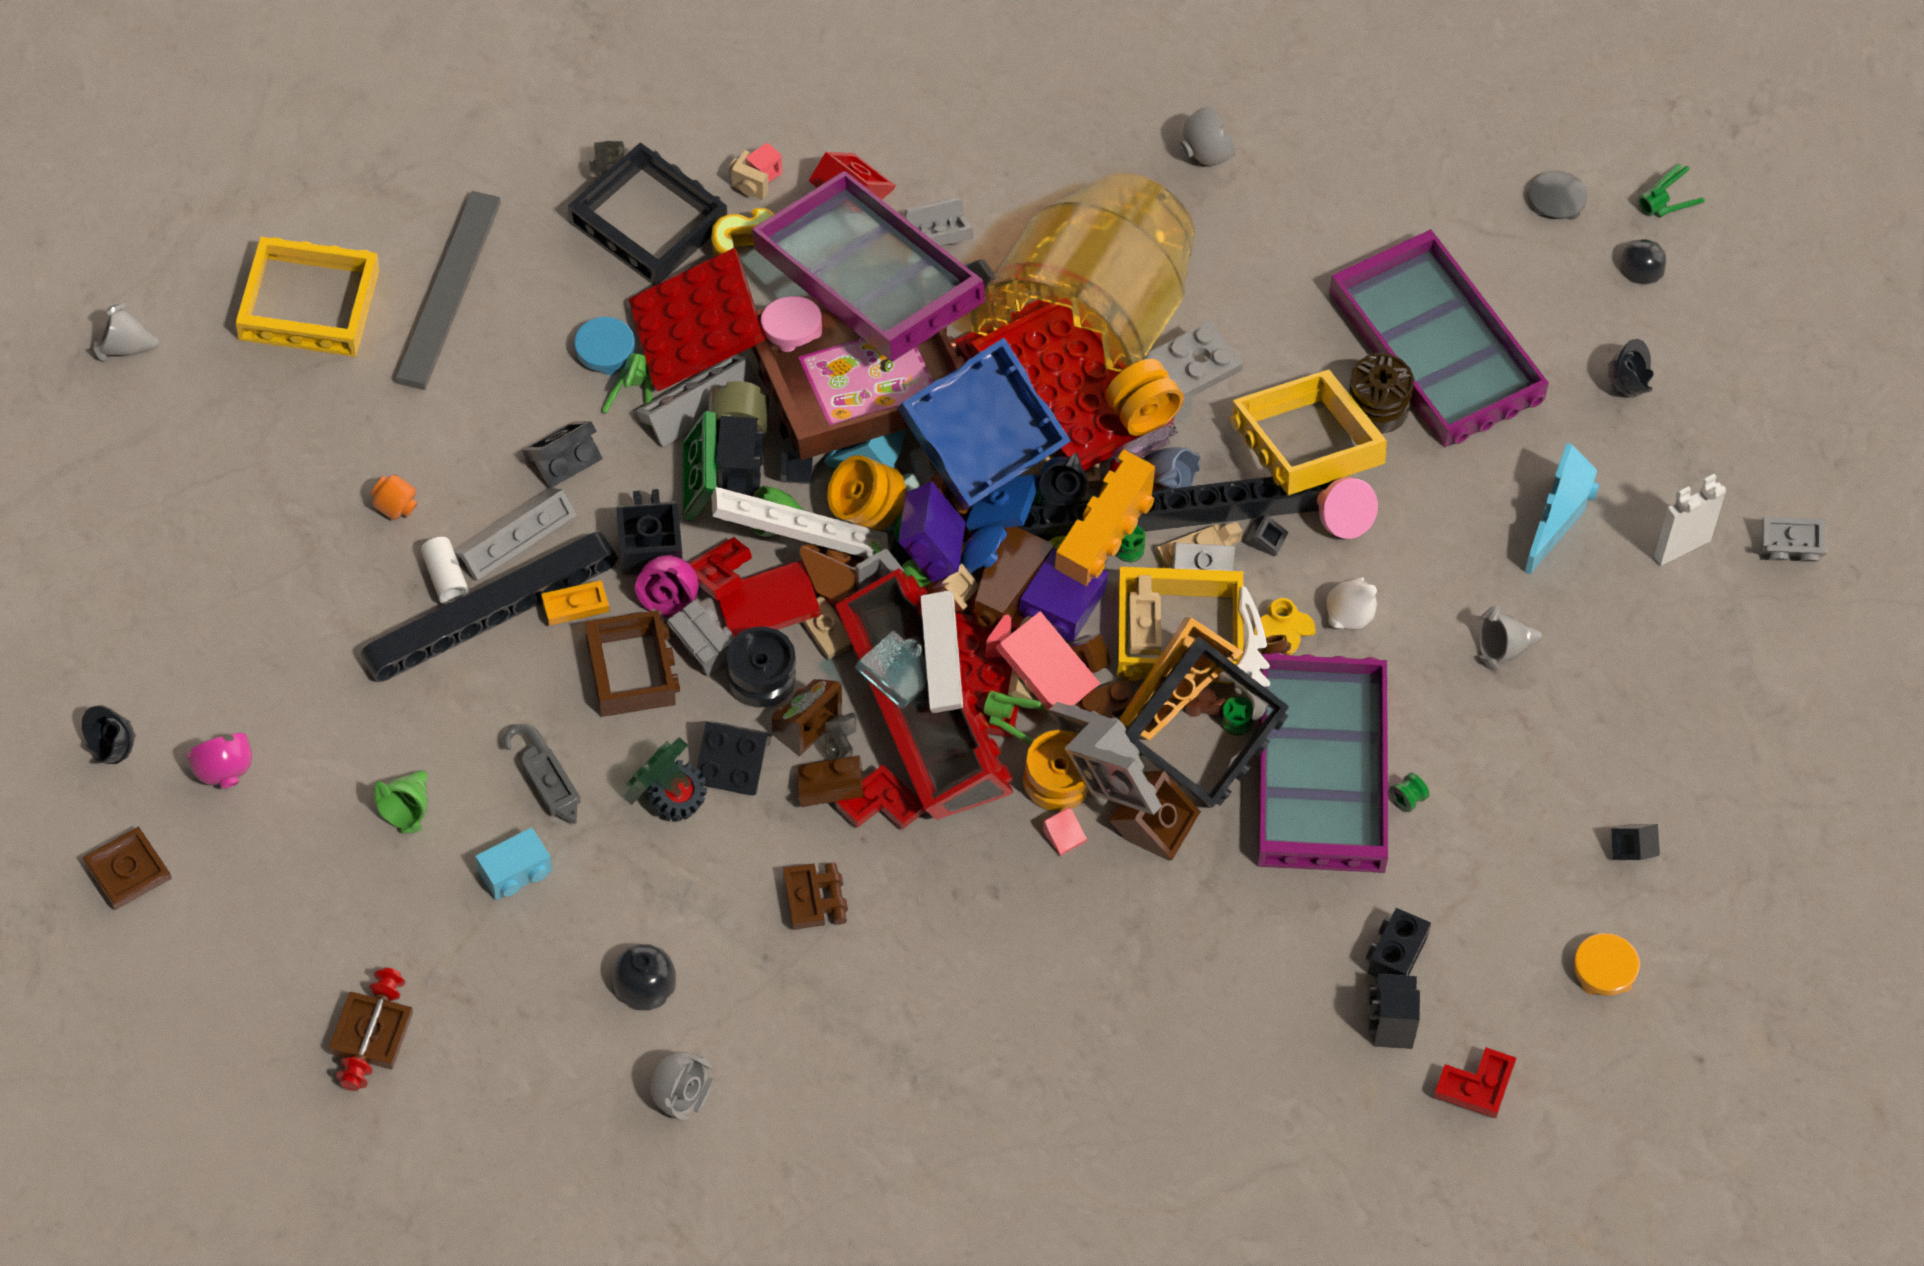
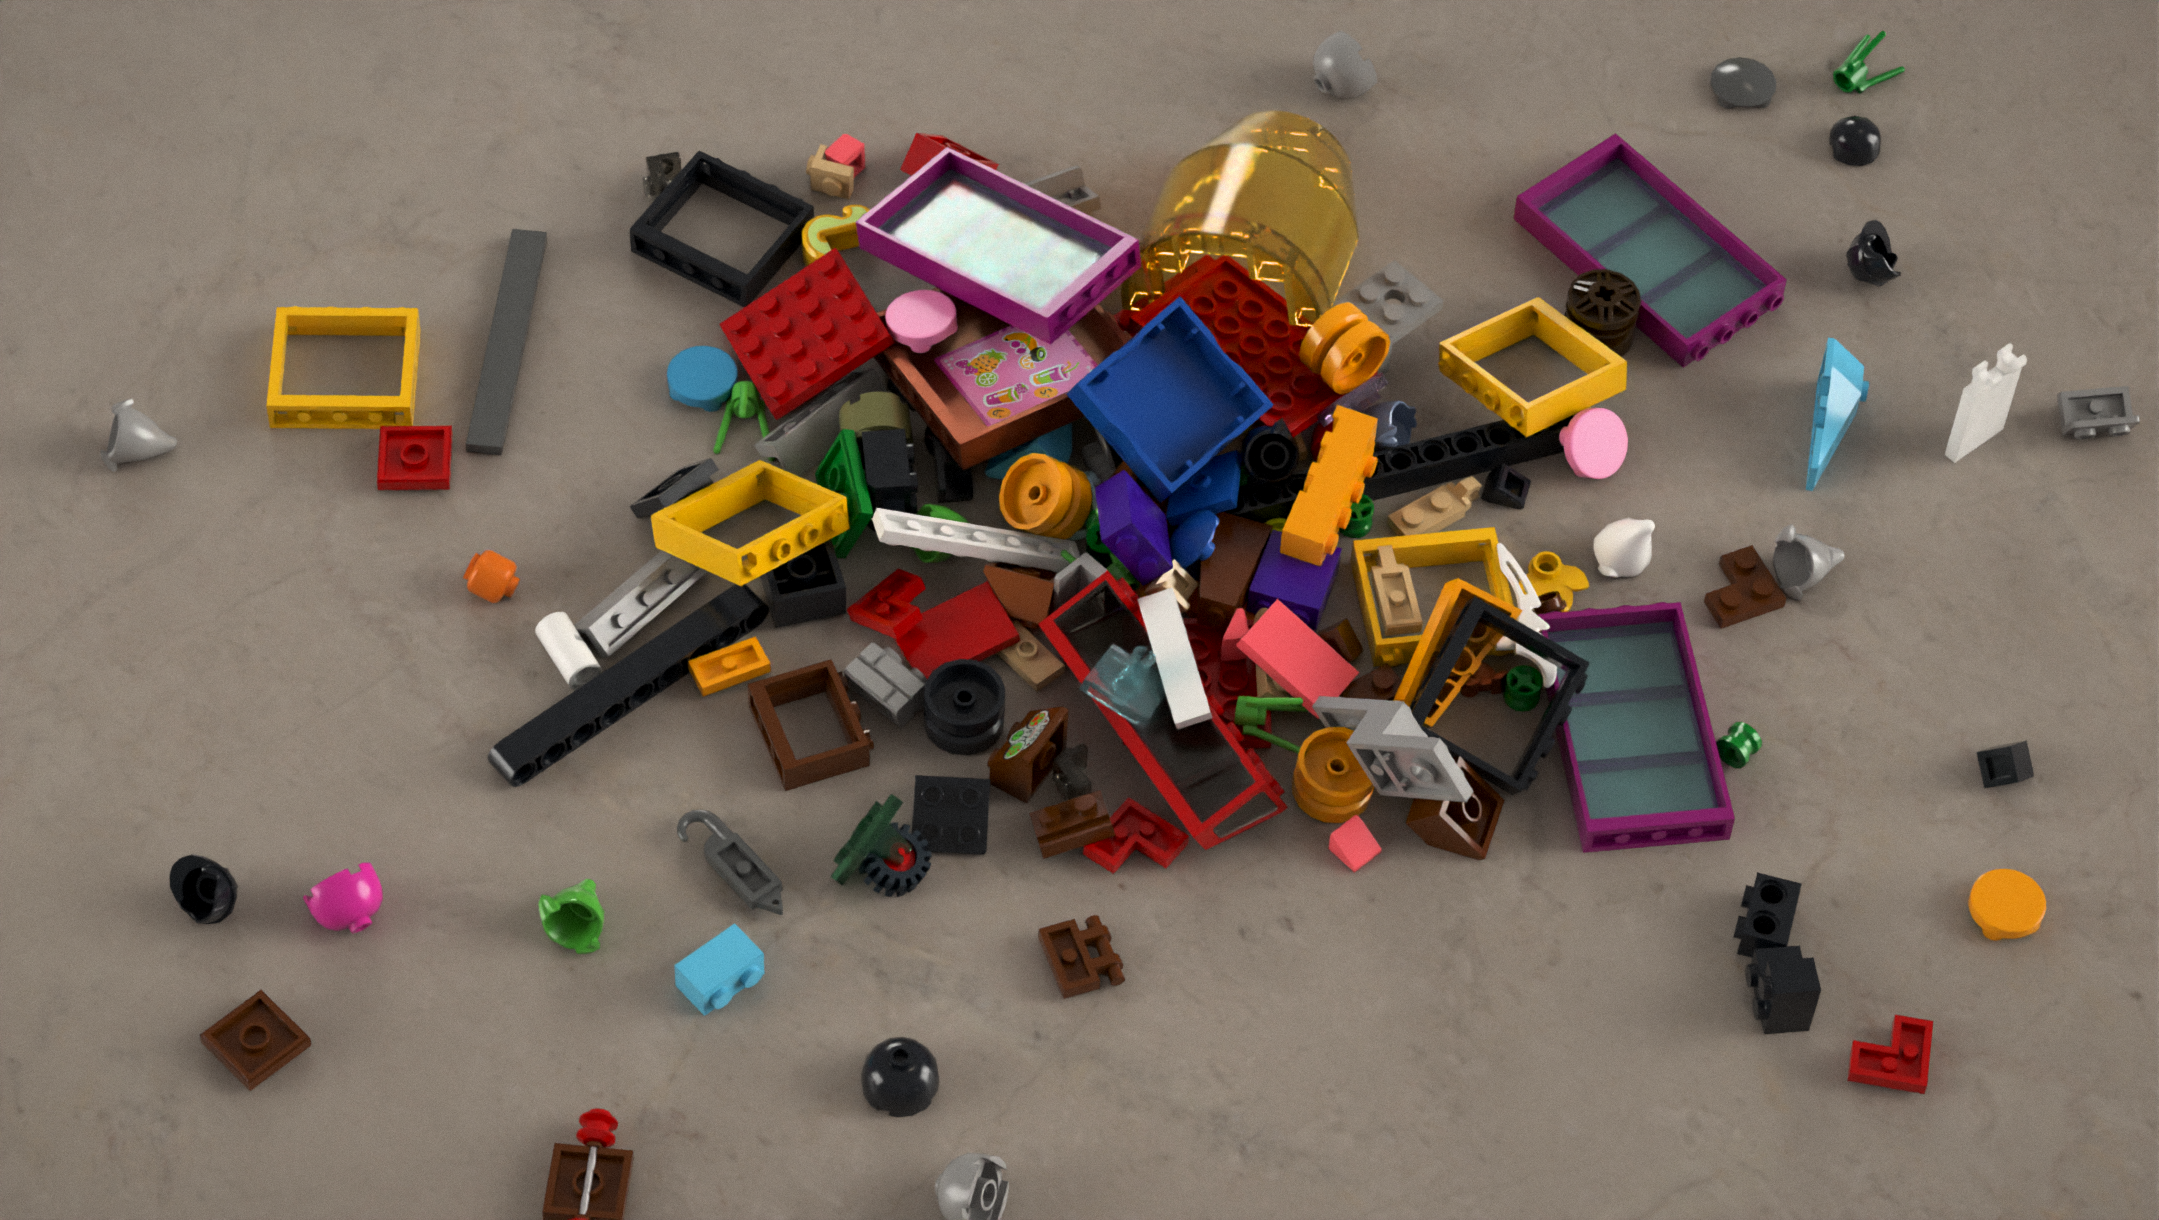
camera: 10 degrees left, 5 degrees down
dark pink cylinder [635,555,699,618] -> none
light grey plate [1171,542,1235,571] -> none
none -> red plate [377,425,453,490]
none -> yellow window [651,460,850,586]
none -> reddish brown plate [1704,545,1787,629]

